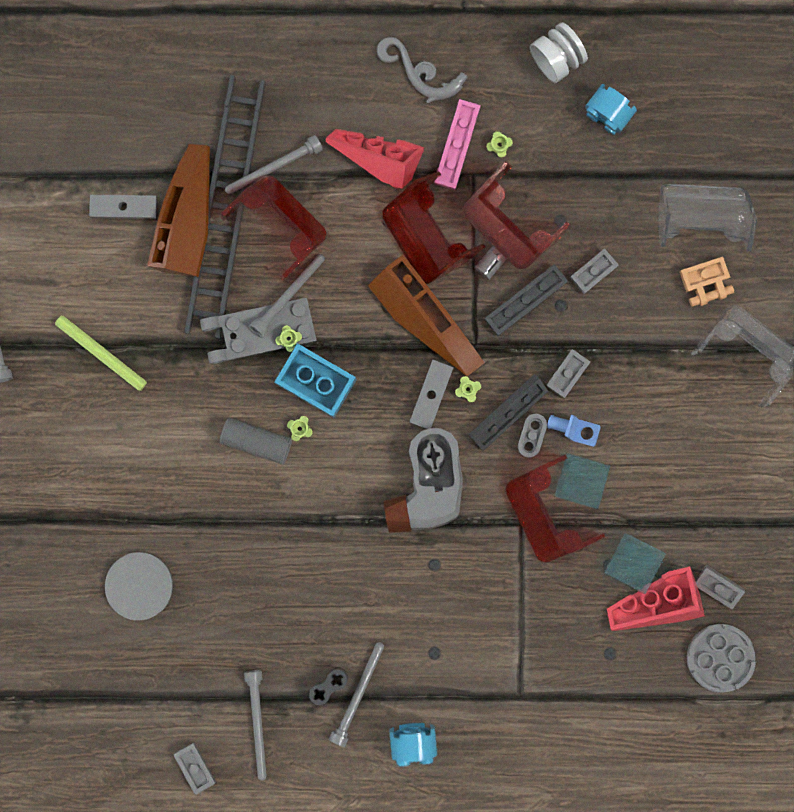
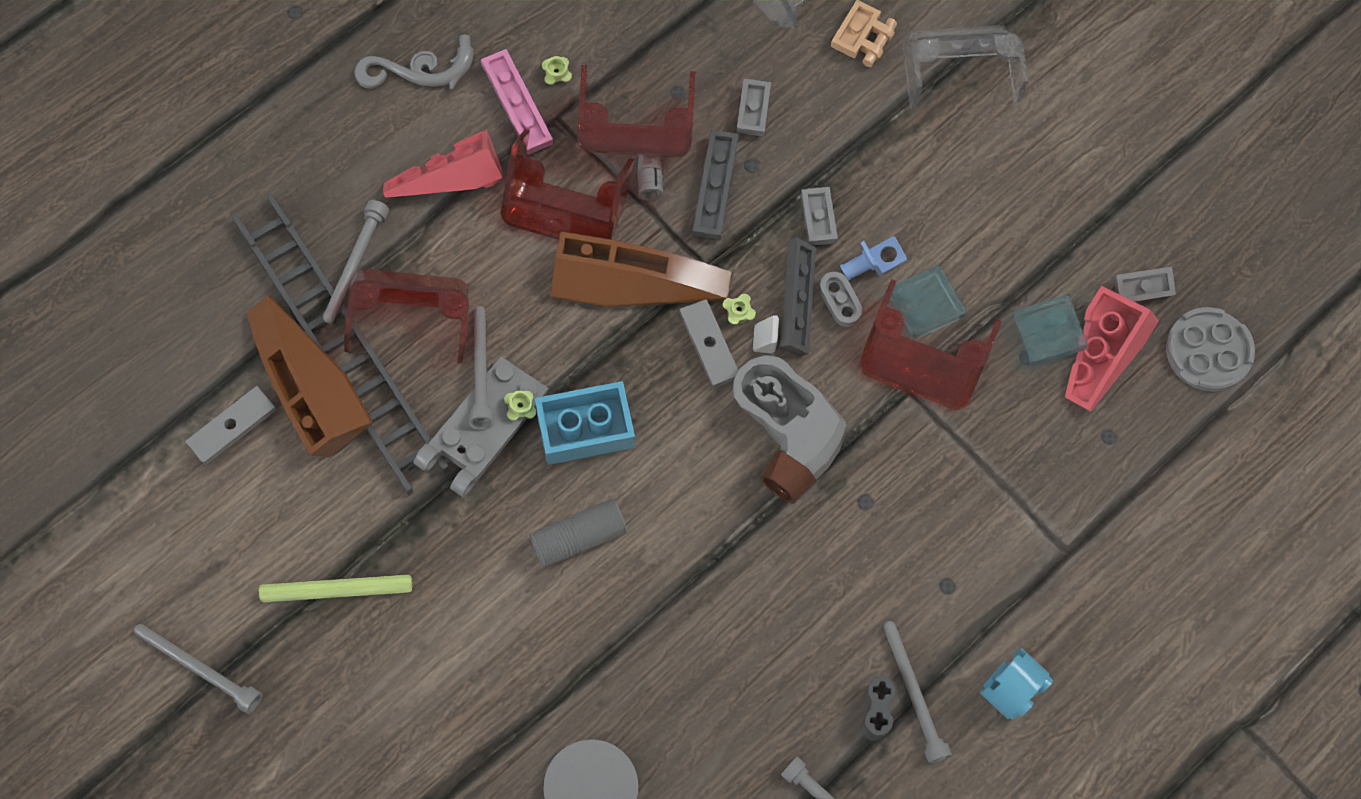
camera: 50 degrees left, 15 degrees down
yellowish green plate [287,416,313,441] -> none
none -> white slope [753,315,779,354]

